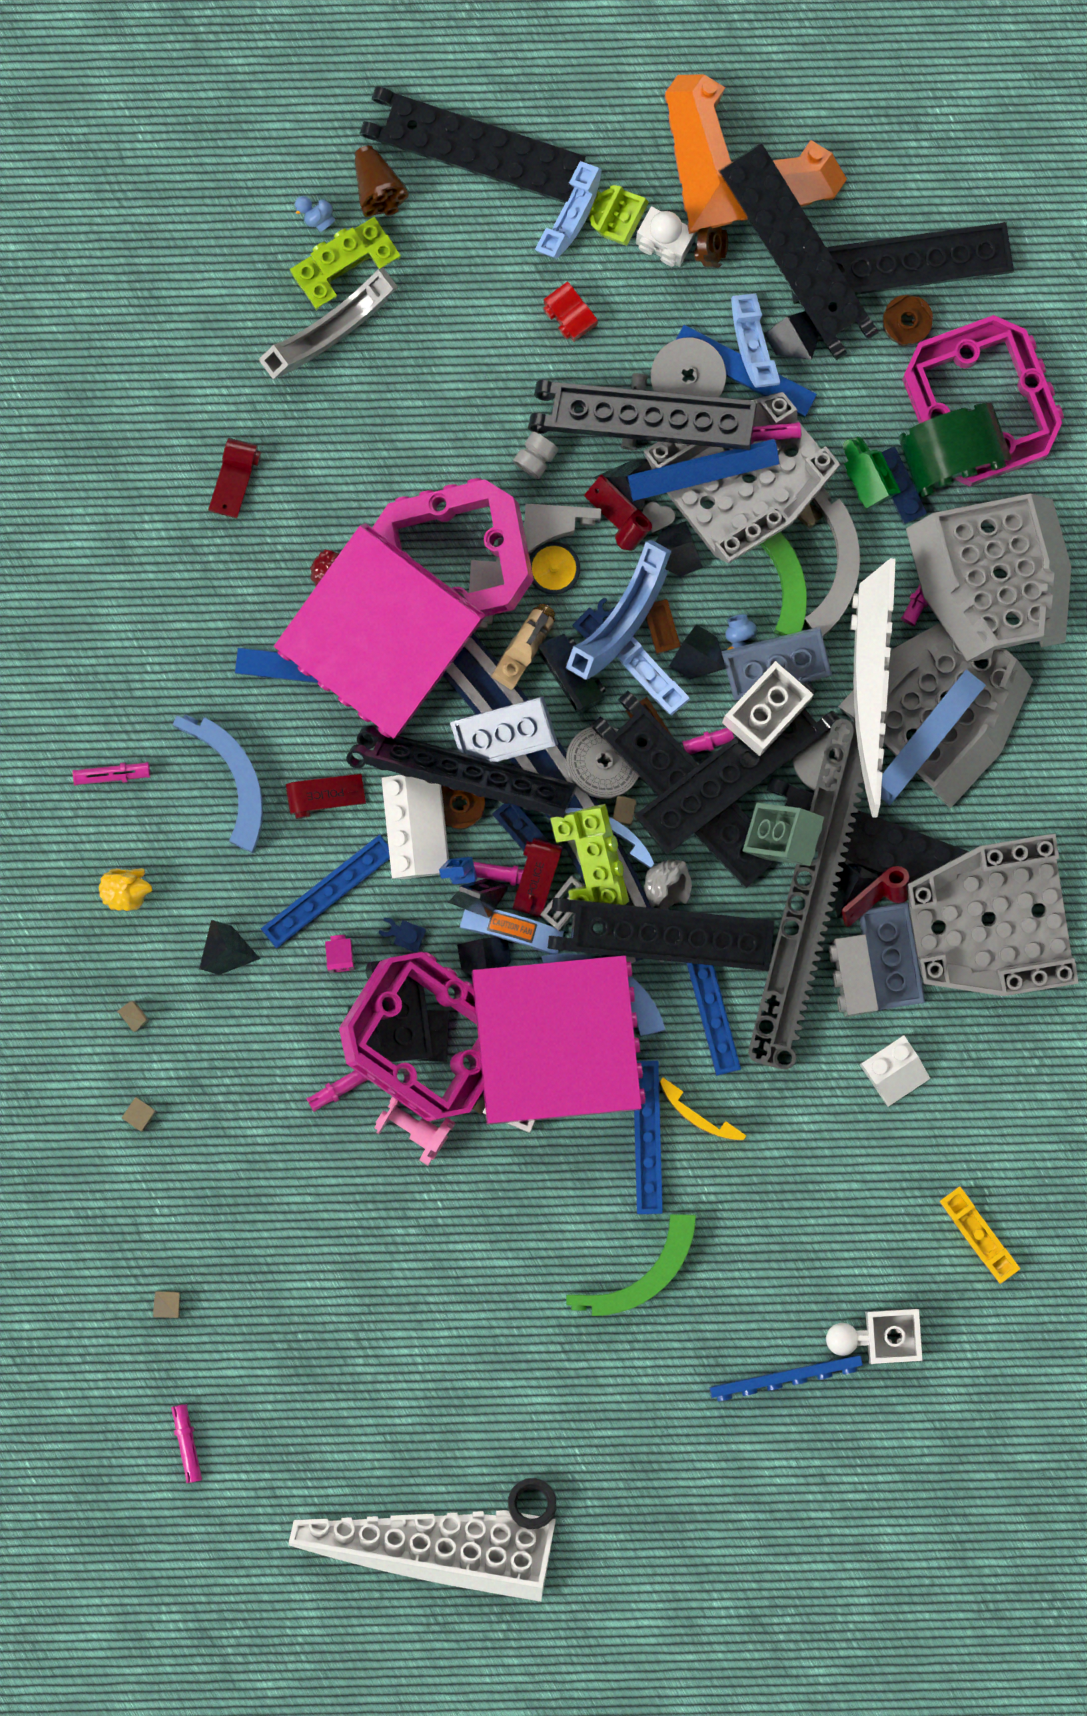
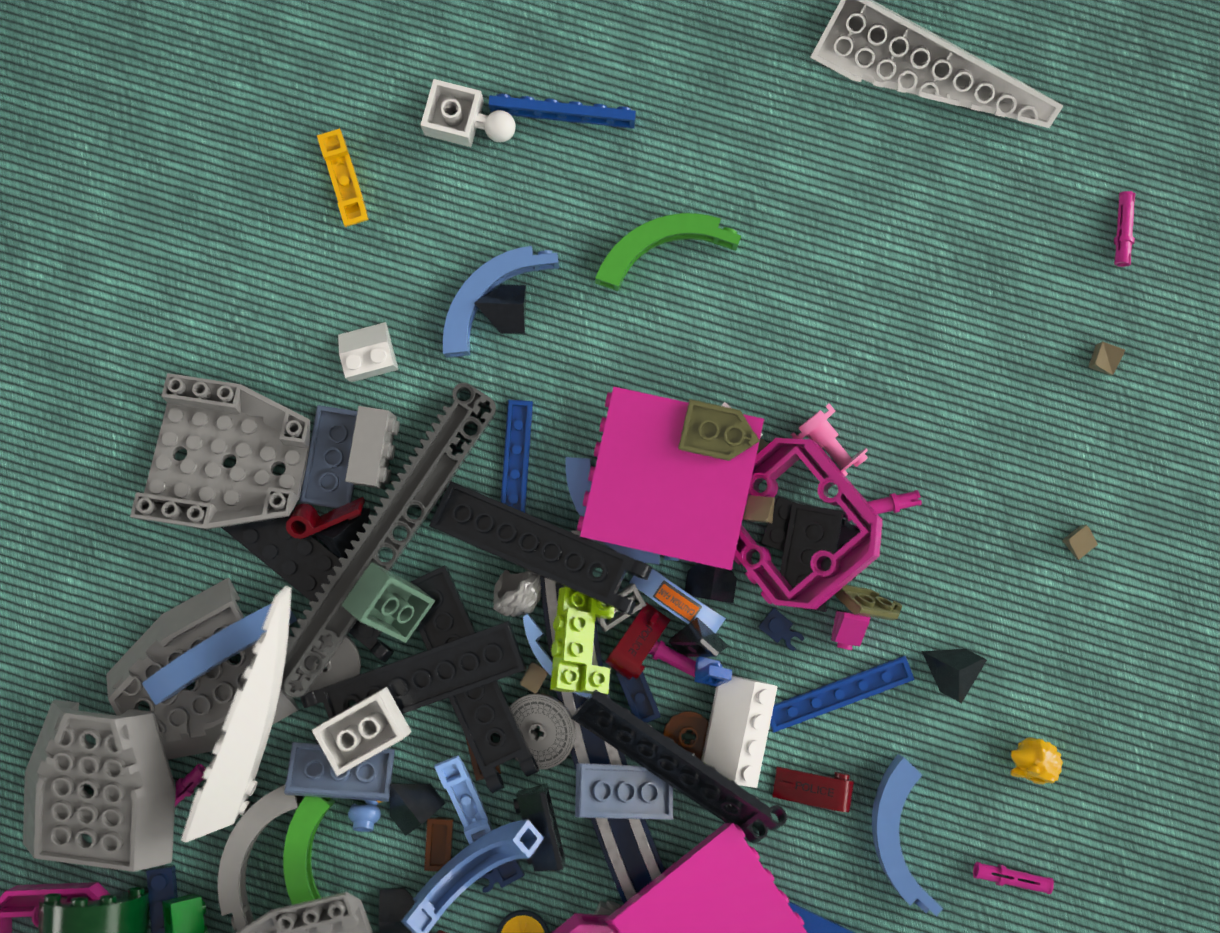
camera: 160 degrees left, 0 degrees up
dark tan slope [117,1001,149,1032] -> none
tan plate [491,604,555,690] -> none
black tyre [508,1478,557,1529] -> none
blue plate [634,1061,663,1214] -> none
yellow slope [659,1077,746,1140] -> none
dark pink pin [682,728,734,755] -> none
dark tan slope [797,503,823,529] -> none
none -> medium blue arch [443,246,559,358]
none -> black slope [474,285,526,334]
none -> olive tile [678,399,760,461]
none -> dark tan slope [743,495,775,523]
none -> olive tile [834,585,902,620]

